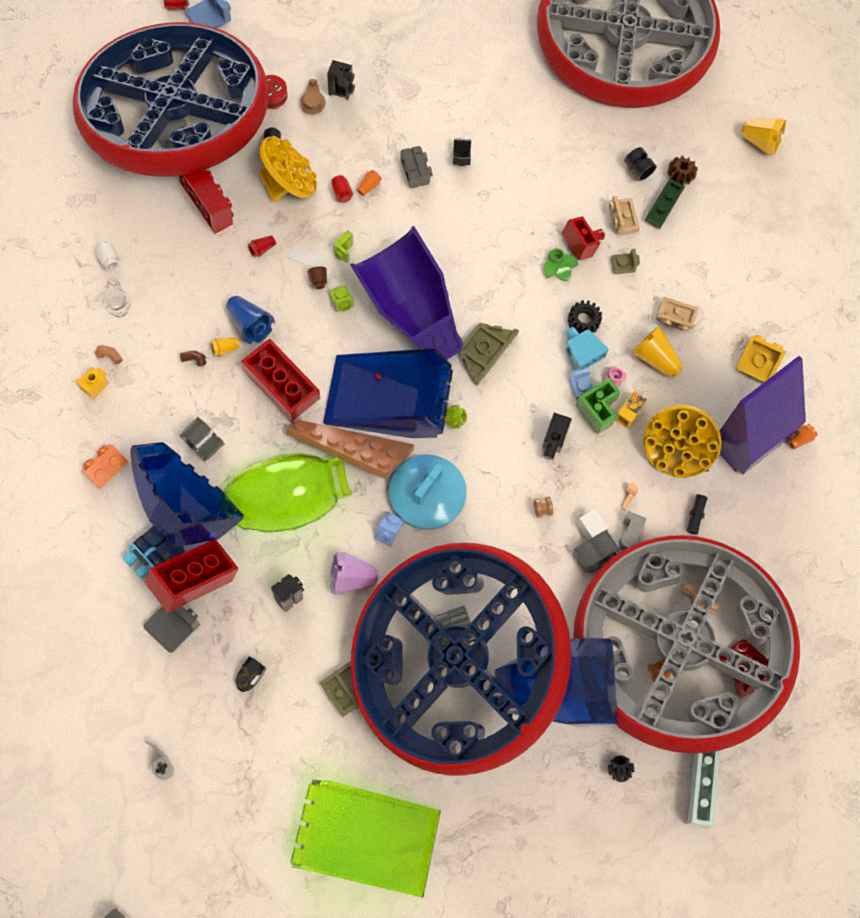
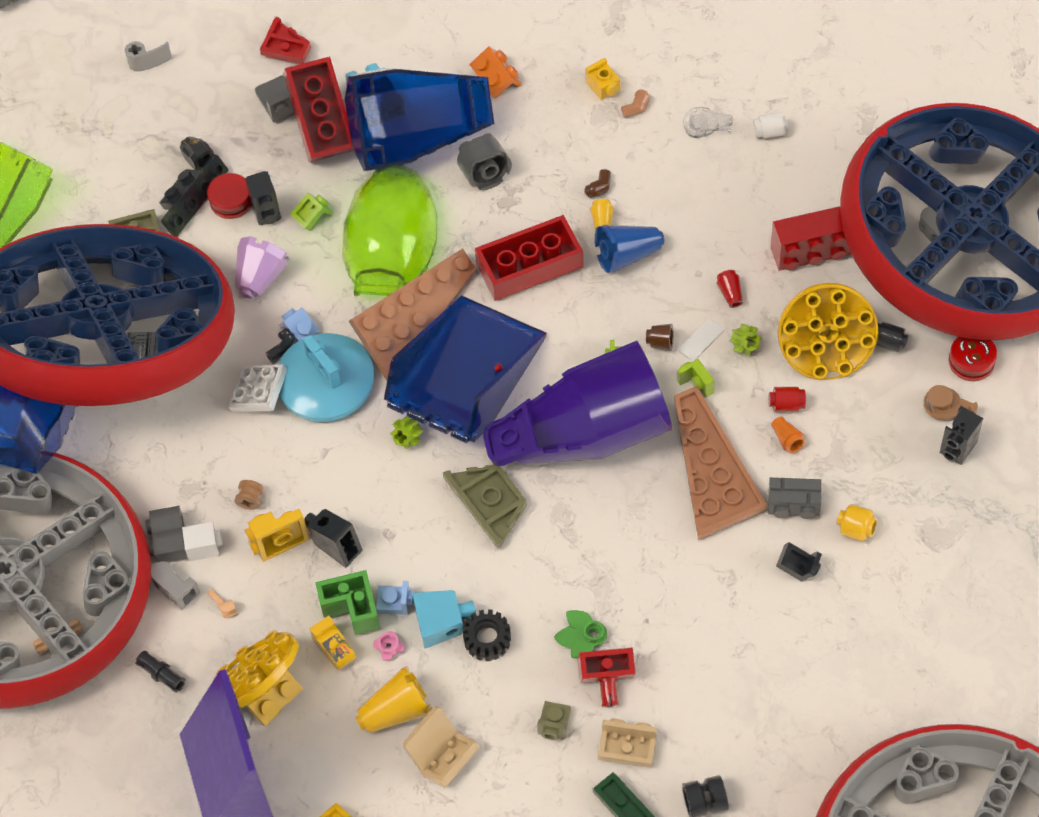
camera: 120 degrees right, 10 degrees down
none -> black bracket [159,154,228,237]
none -> red head [207,173,252,219]
none -> white tile [228,364,287,412]
none -> yellow plate [245,509,309,562]
none -> red wing [260,16,311,64]
none -> black arm [265,328,295,362]
none -> lime bracket [290,193,332,230]
none -> nougat wing [674,386,767,540]
none -> lime gear [729,323,762,356]
none -> yellow head [837,504,877,541]

